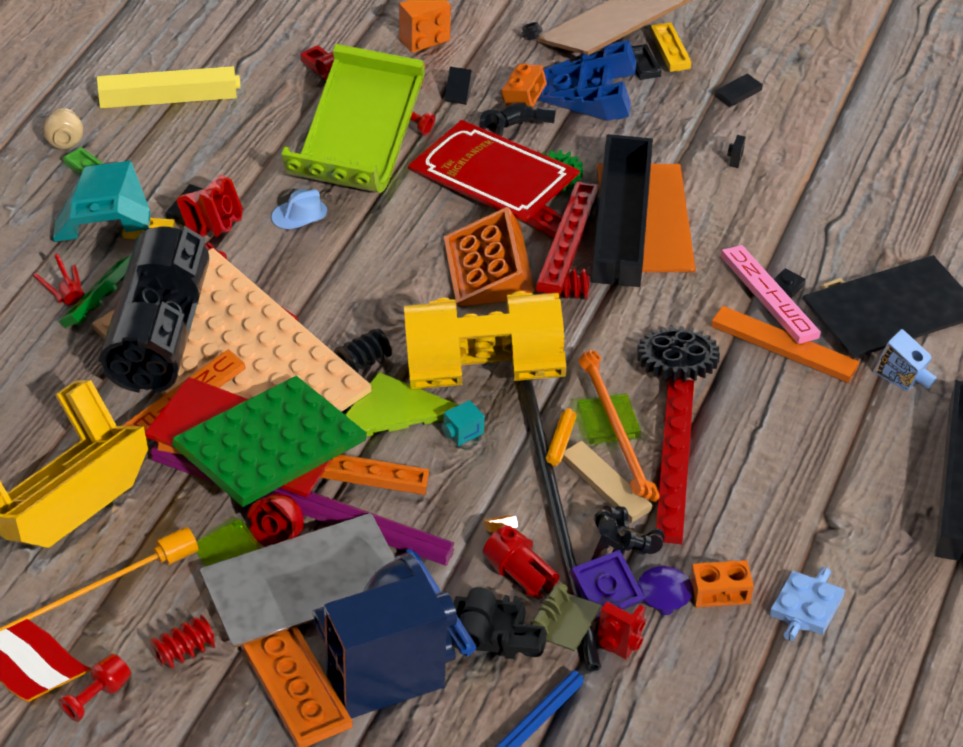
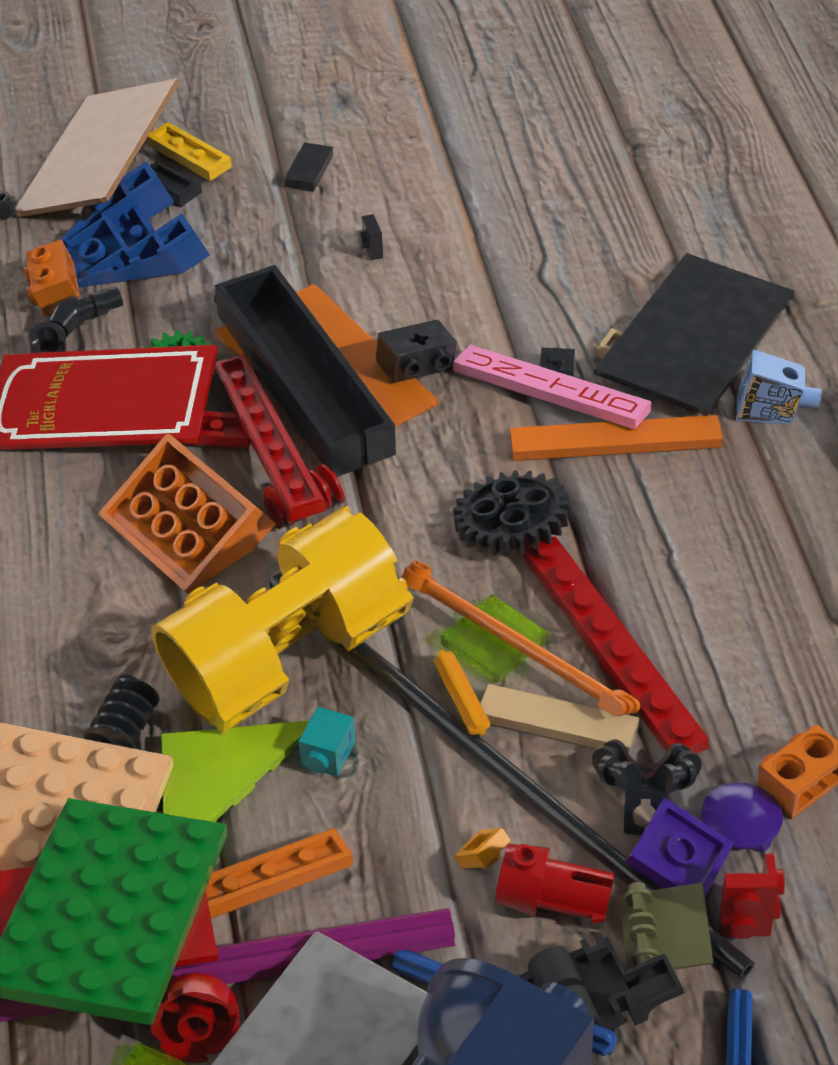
camera: 30 degrees left, 0 degrees up
none -> black brick [375,319,457,383]

